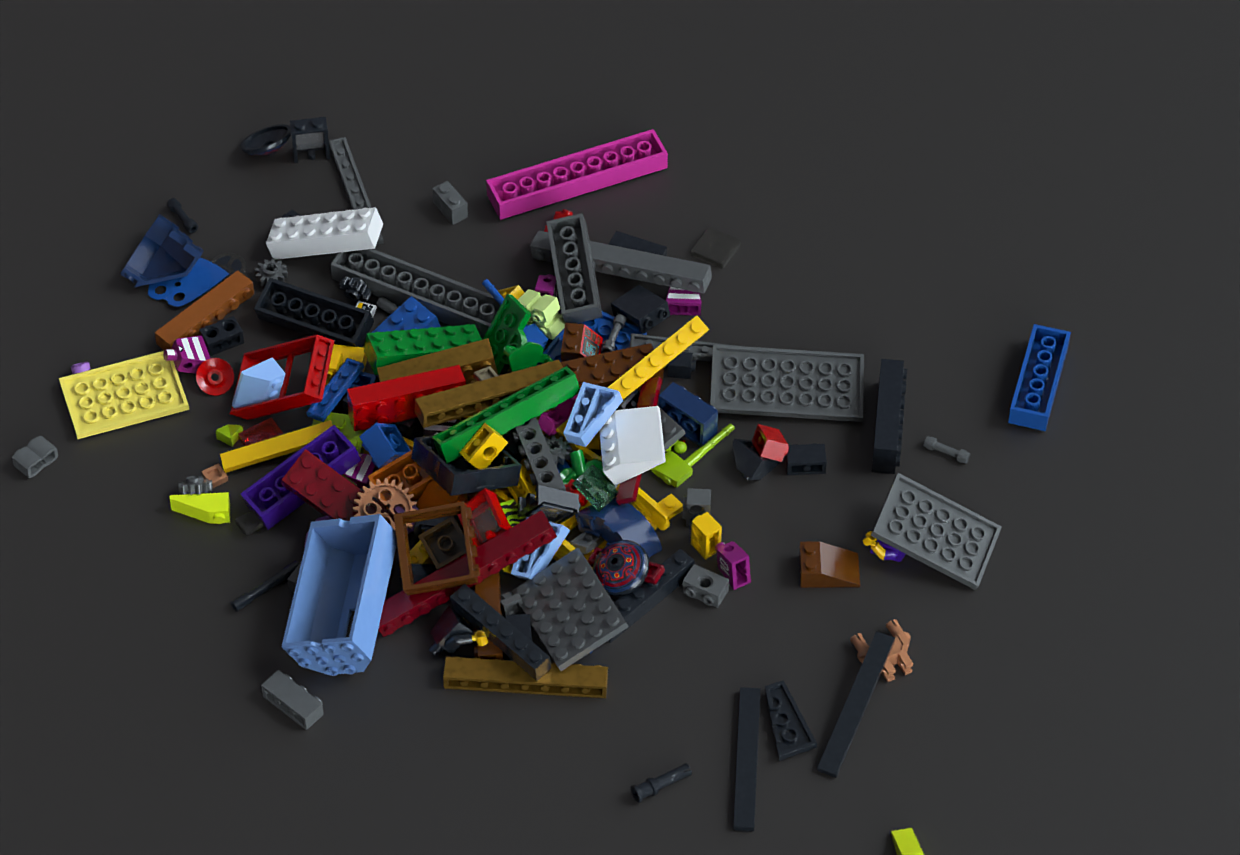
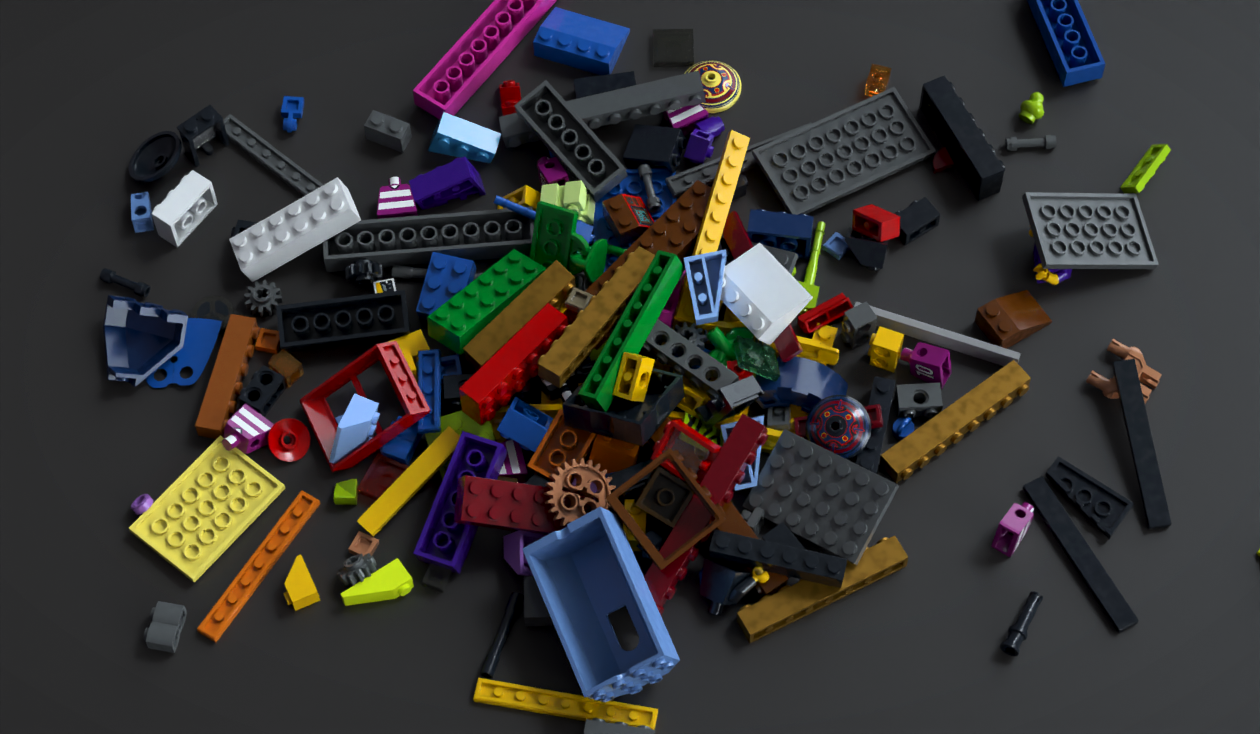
camera: 30 degrees left, 10 degrees up
none -> medium blue leg [131,192,154,233]
none -> white brick [151,170,218,248]
none -> orange tile [197,490,320,643]
none -> orange tile [255,328,280,354]
none -> clear orange brick [268,349,304,388]
none -> blue plate [281,96,305,133]
none -> yellow slope [283,554,320,611]
none -> torso [377,177,418,219]
none -> blue brick [380,416,423,467]
none -> dark purple wedge [409,156,486,210]
none -> wedge [428,112,501,163]
none -> yellow tile [473,678,658,730]
none -> blue slope [533,7,630,75]
none -> dish [684,61,741,113]
none -> dark purple brick [684,129,715,164]
none -> dark purple brick [693,116,725,138]
none -> red piece [797,292,853,334]
none -> medium blue tile [823,232,850,260]
none -> light grey tile [854,302,1021,366]
none -> clear orange brick [864,64,892,97]
none -> pearl gold brick [879,360,1031,483]
none -> blue tile [892,417,914,440]
none -> dark red tile [932,147,954,173]
none -> magenta torso [991,502,1034,557]
none -> lime animal [1019,92,1044,124]
none -> lime plate [1120,144,1171,193]

